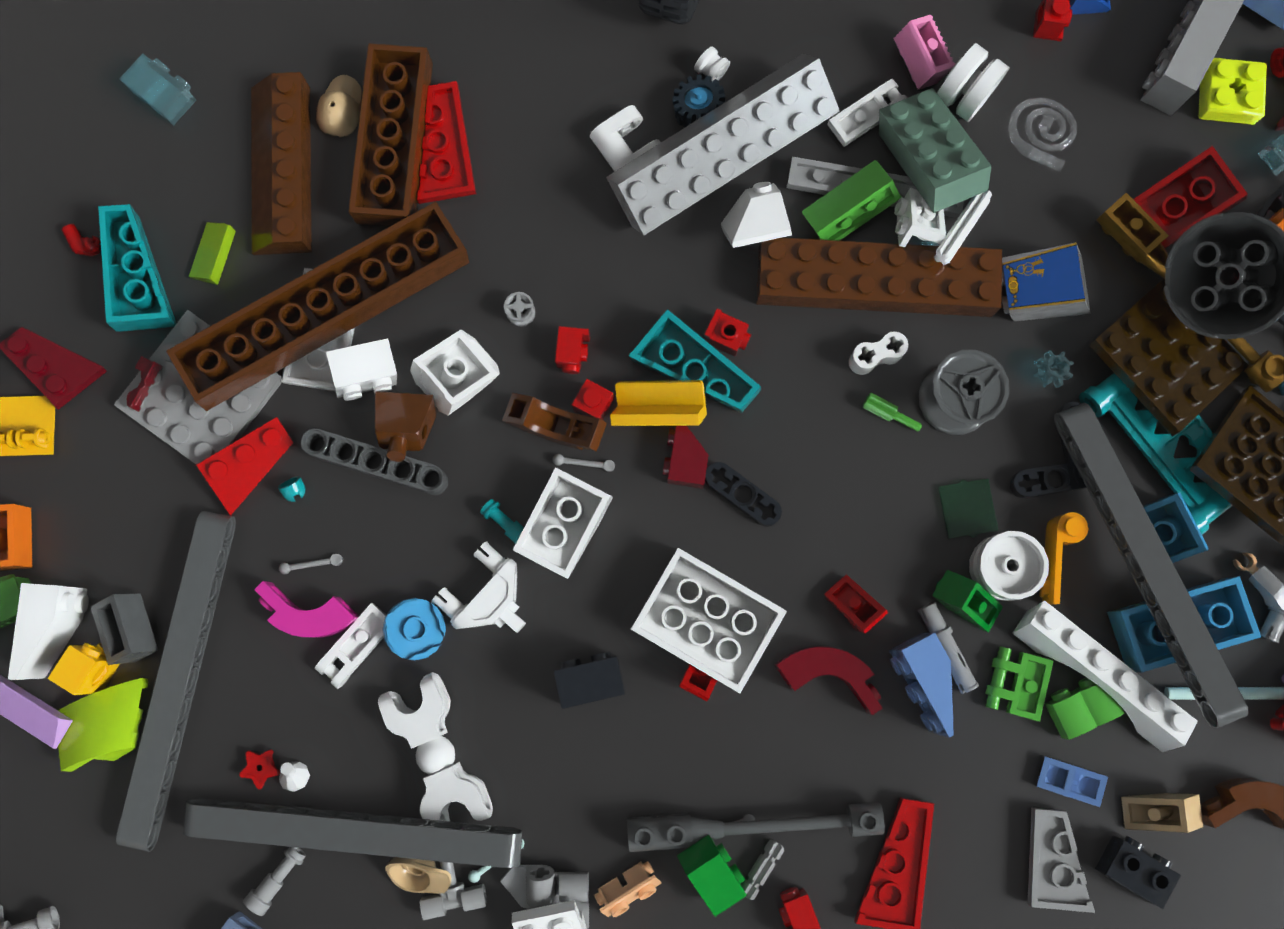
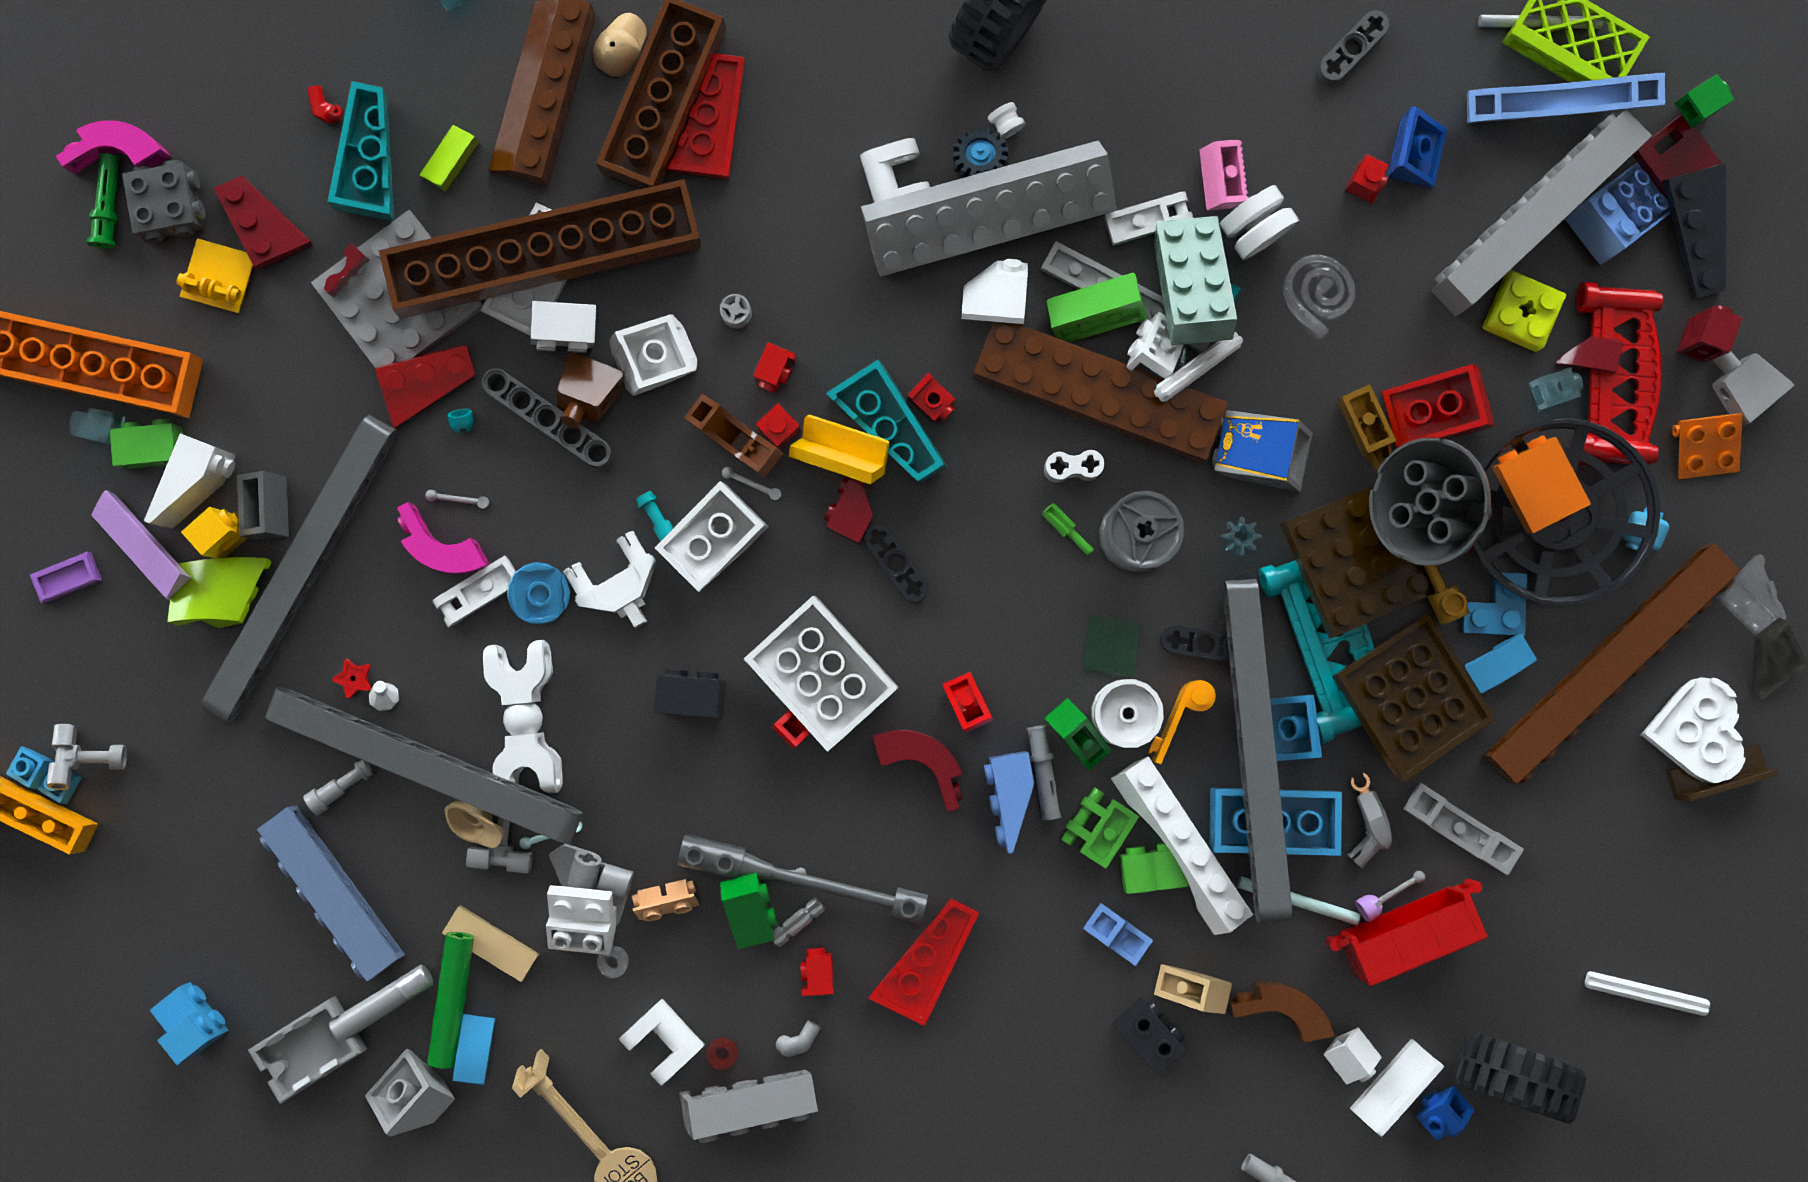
camera: 15 degrees right, 5 degrees up
light grey wing [1027,807,1095,913] -> none

